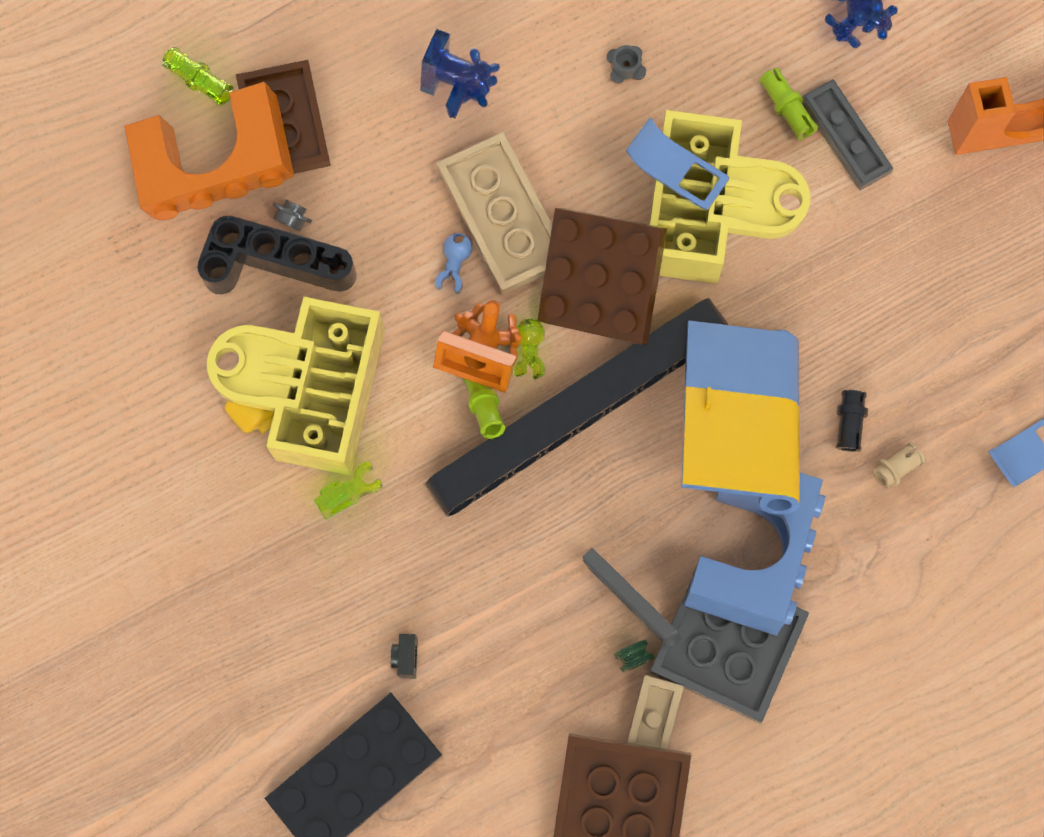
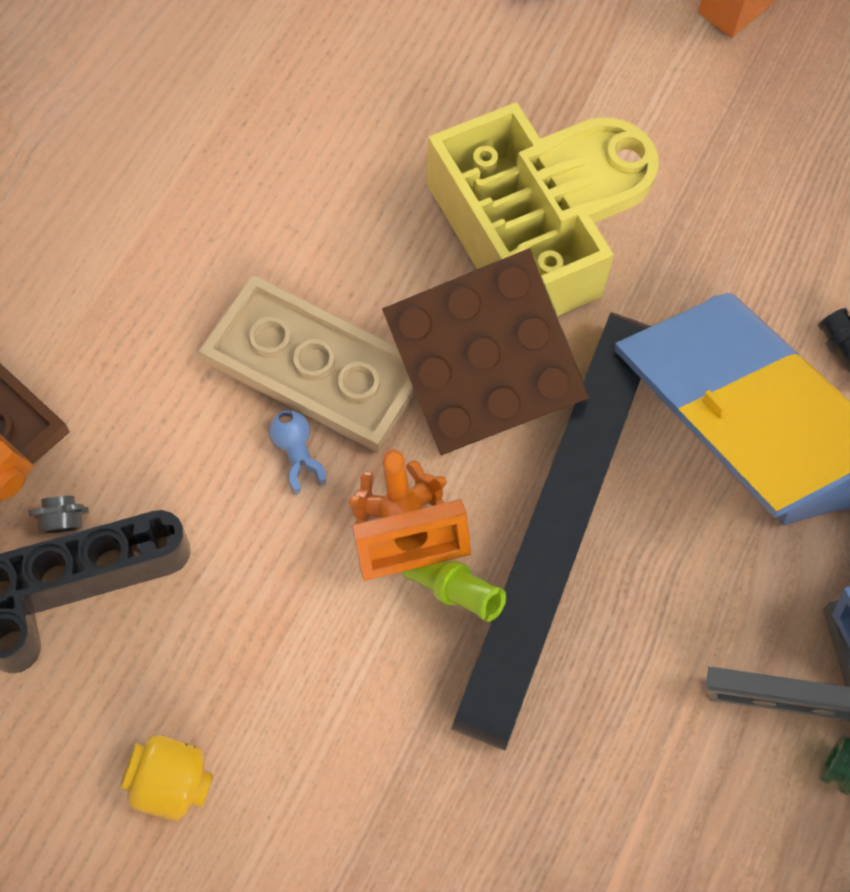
camera: 40 degrees left, 10 degrees down
light yellow brick [207,297,385,476] -> none
clear neon green plate [314,462,383,520] -> none
clear blue piece [420,28,500,119] -> none
clear neon green arm [514,318,545,380] -> none
dark grey plate [606,45,646,83] -> none
medium blue piece [626,118,729,210] -> none
lime pin [759,67,818,141] -> none
dark grey tile [802,79,894,190] -> none

